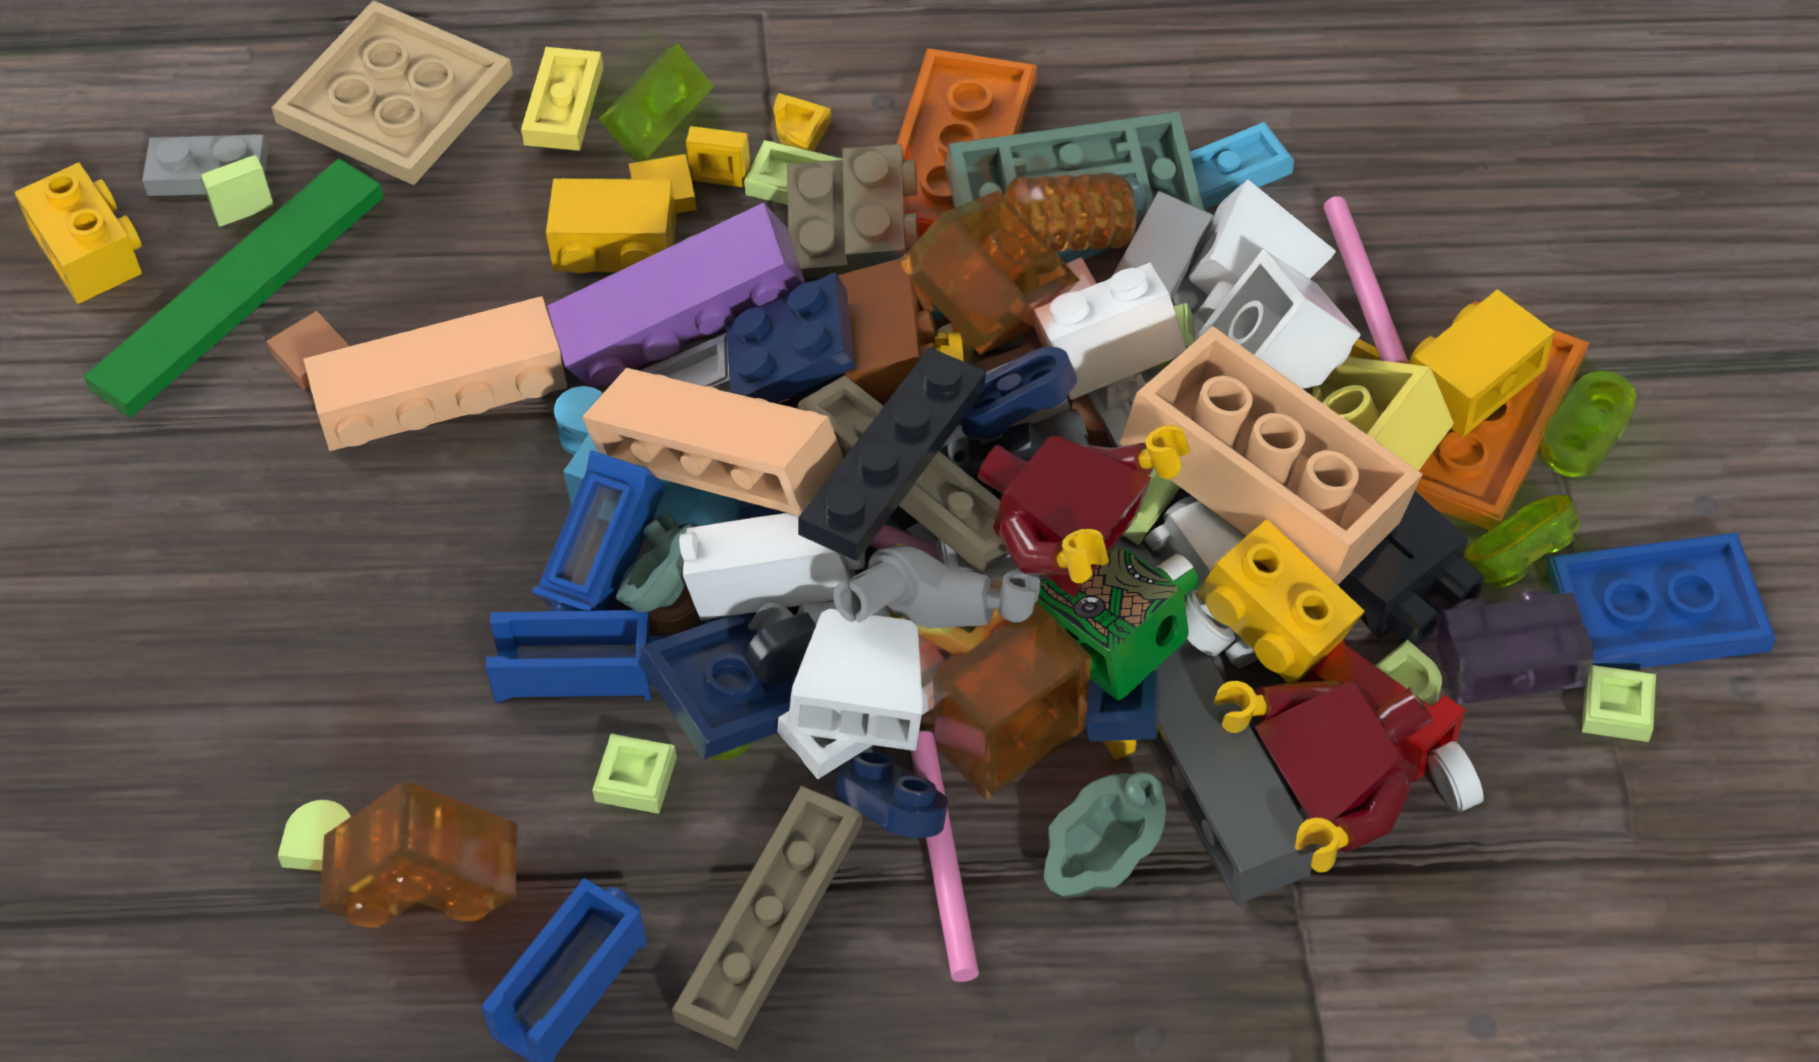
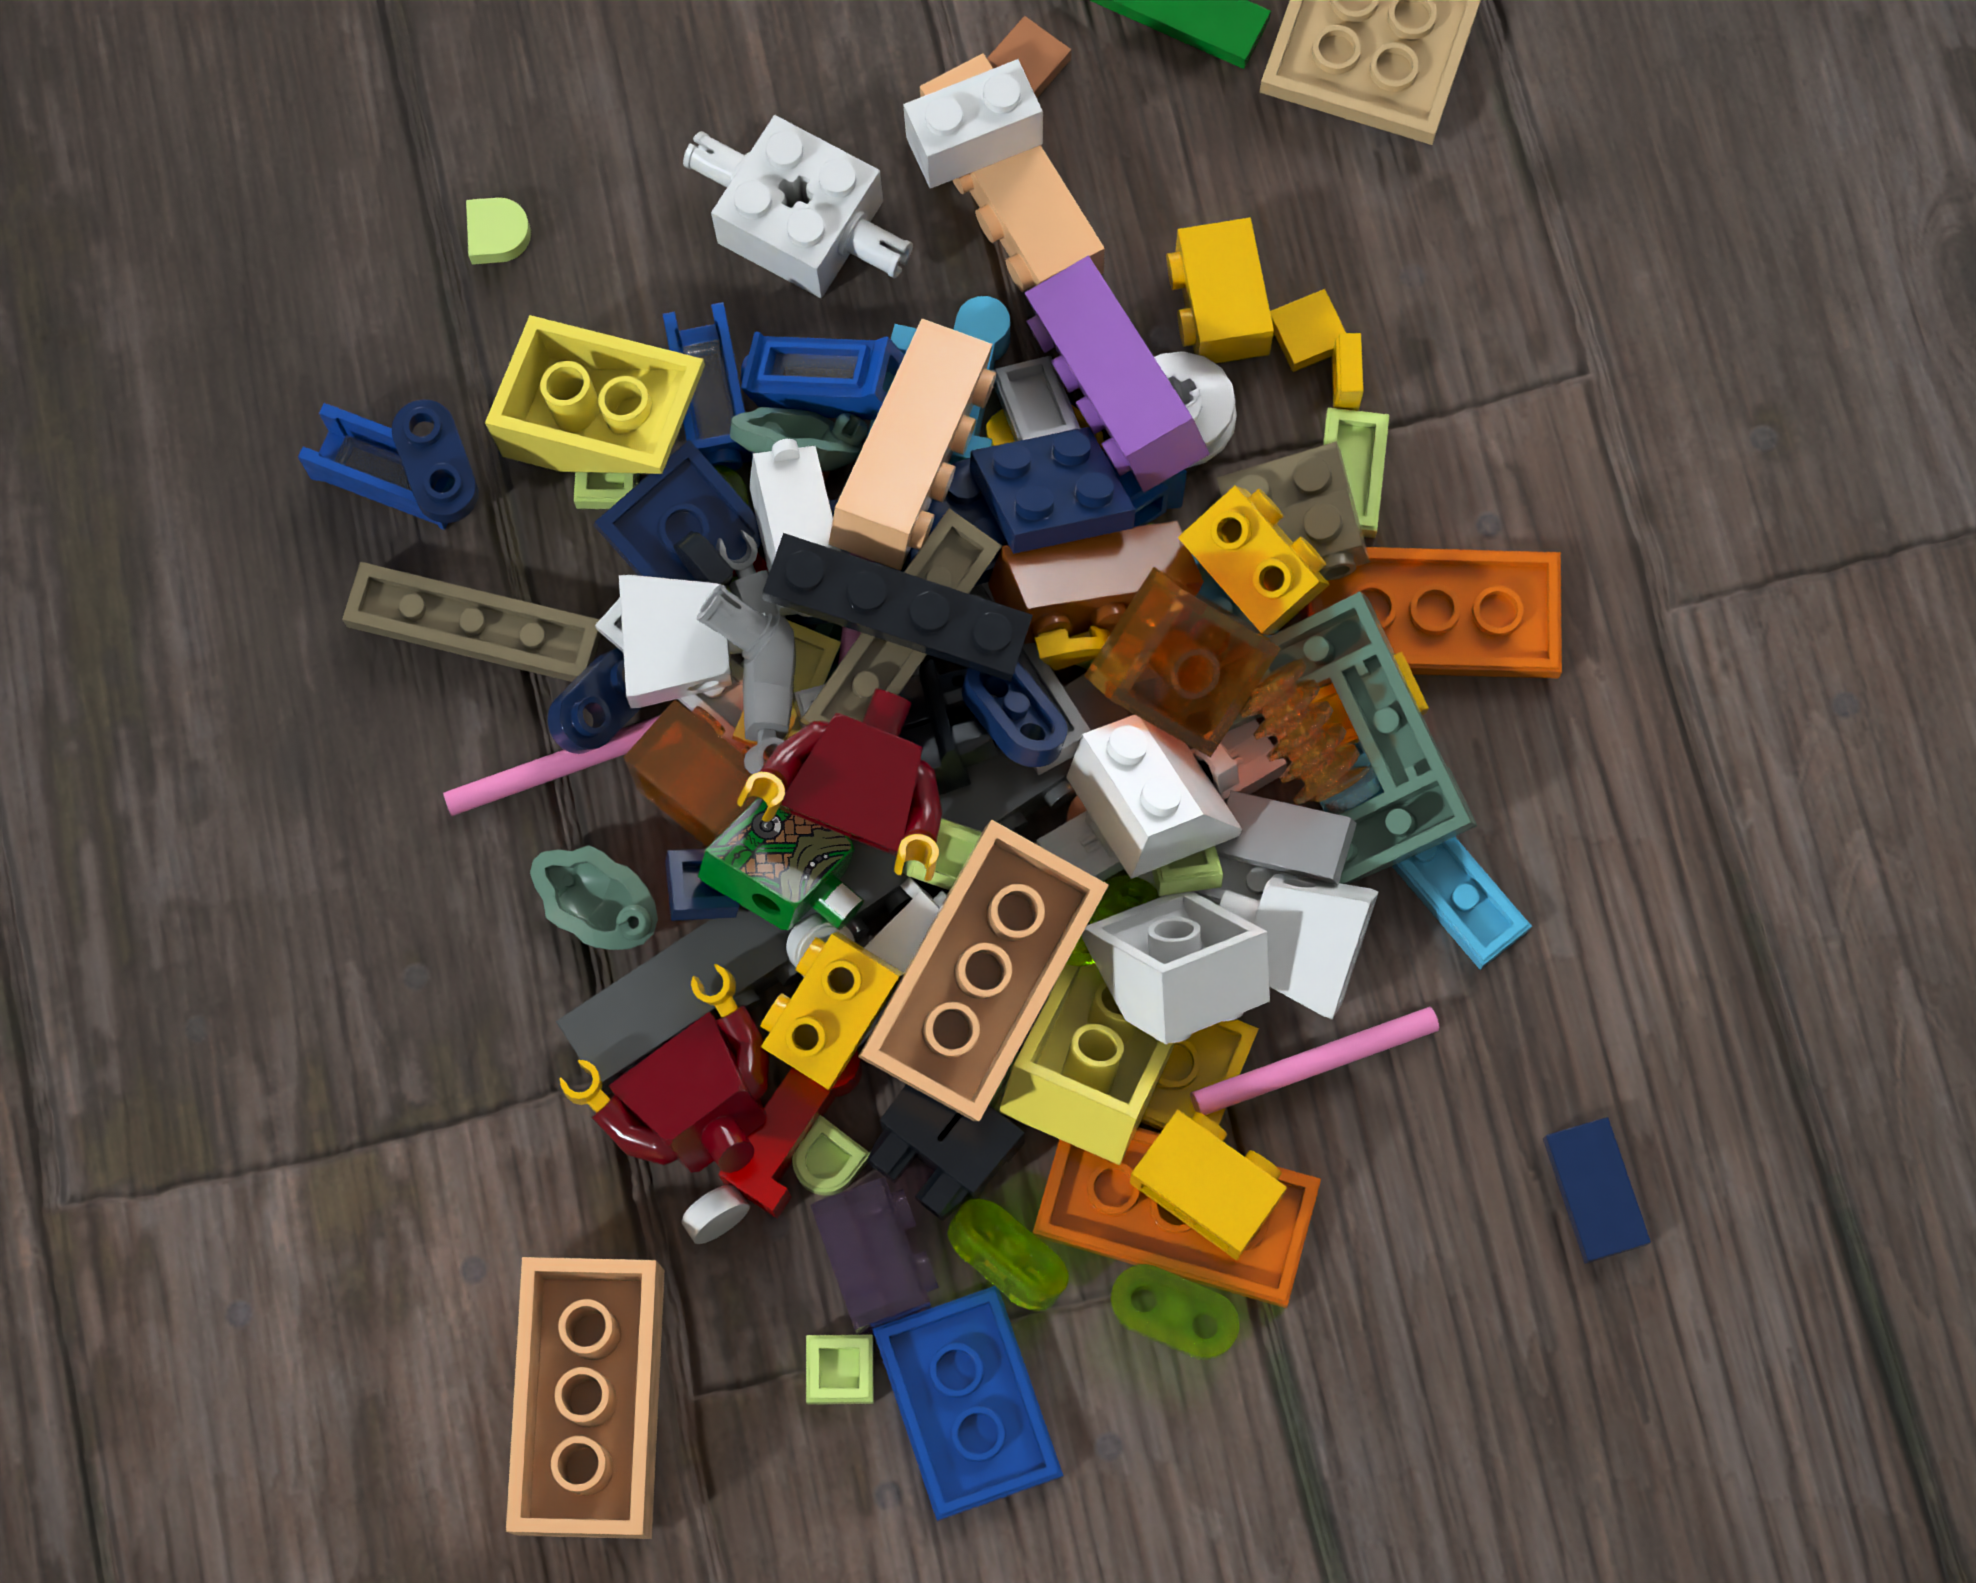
camera: 80 degrees right, 20 degrees up
clear orange brick [319,781,518,928] -> none
light yellow plate [521,47,603,151] -> none
clear neon green plate [599,43,714,163] -> none
yellow tile [774,93,831,152] -> none
none -> dark blue plate [392,399,479,523]
none -> light yellow slope [485,315,705,474]
none -> light nougat brick [506,1257,665,1539]
none -> white brick [683,115,913,299]
none -> white brick [903,59,1043,189]
none -> yellow brick [1178,485,1330,635]
none -> dark blue tile [1543,1117,1651,1264]

